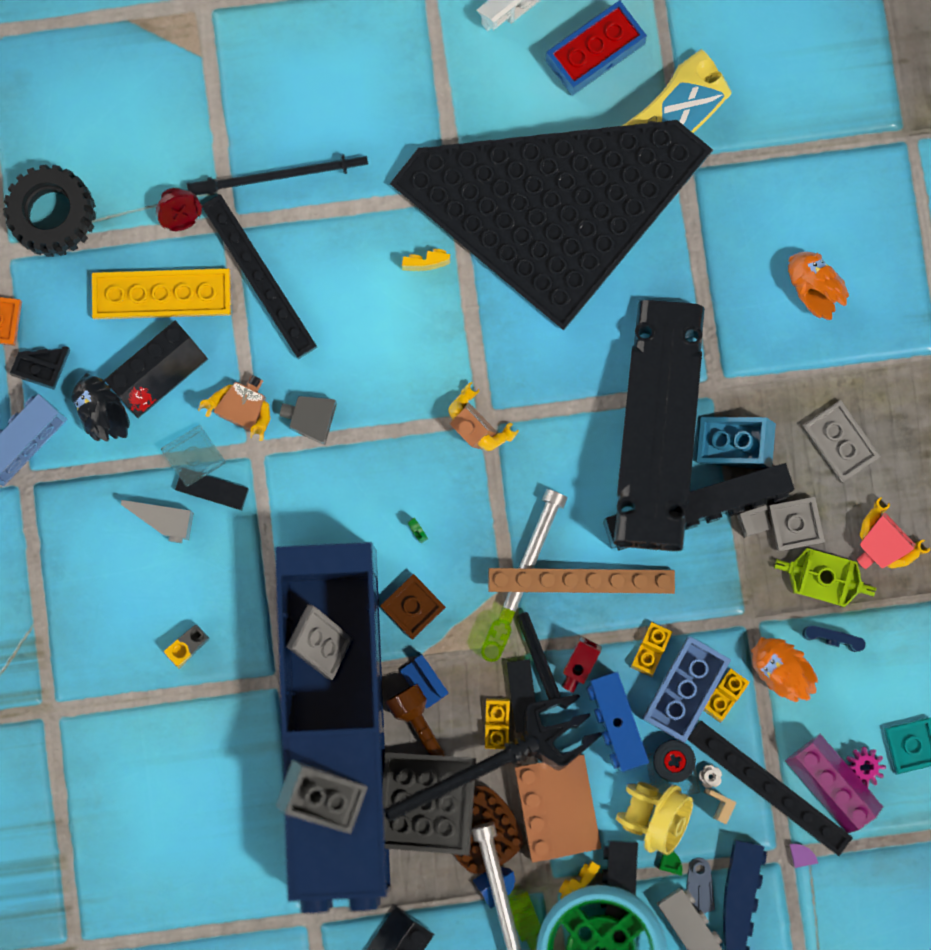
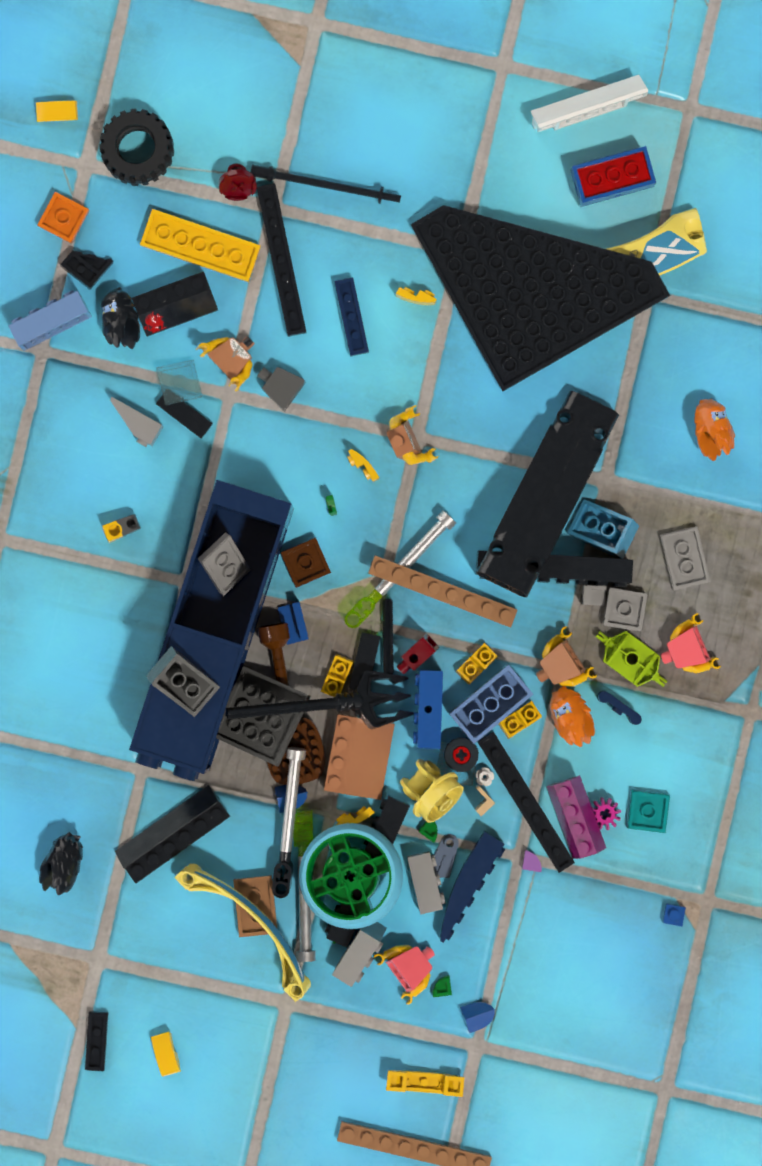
camera: 15 degrees right, 5 degrees up
none -> dark blue plate [334,277,369,357]
none -> yellow slope [347,449,379,482]
none -> nougat torso [536,626,597,687]

